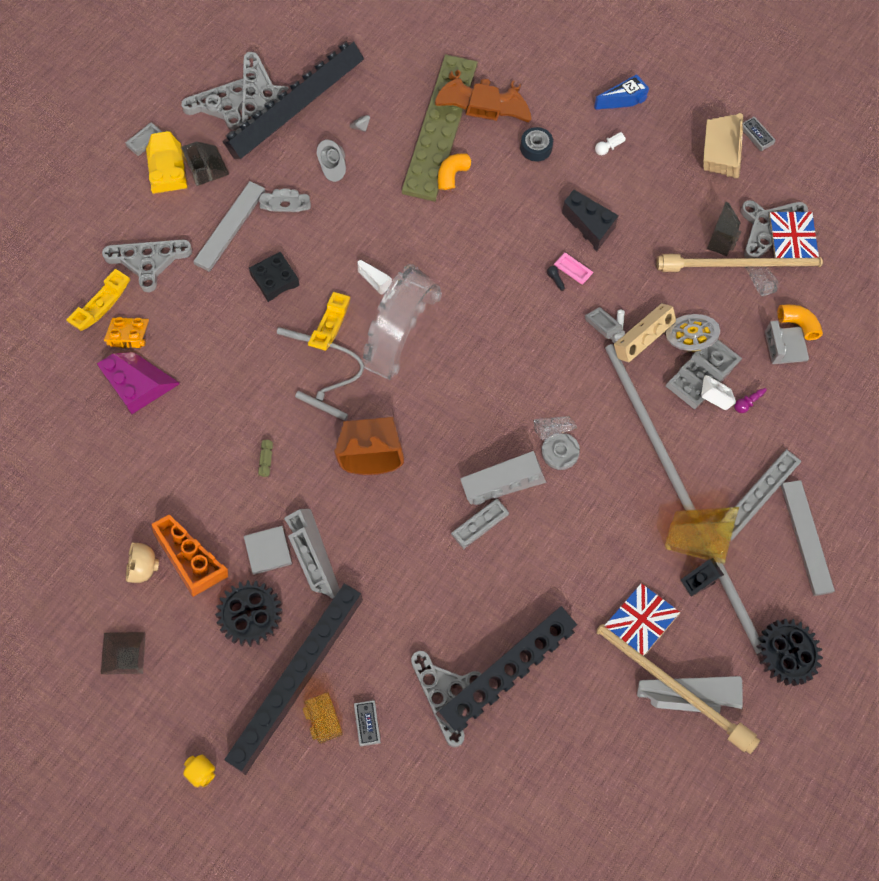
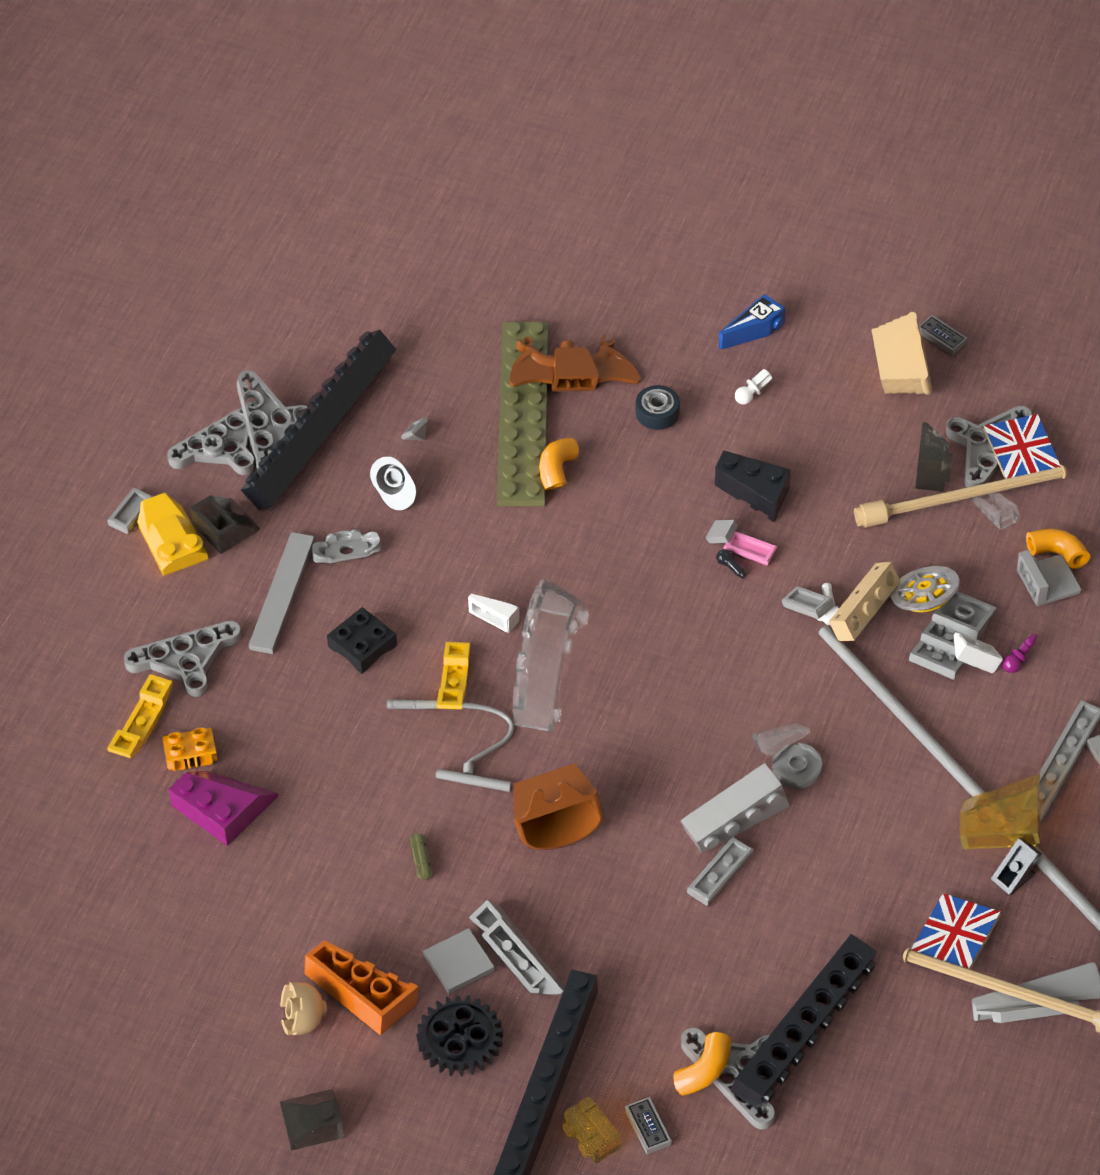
camera: 10 degrees left, 15 degrees down
none -> light orange cylinder [674,1032,732,1096]
none -> light grey tile [706,520,738,544]

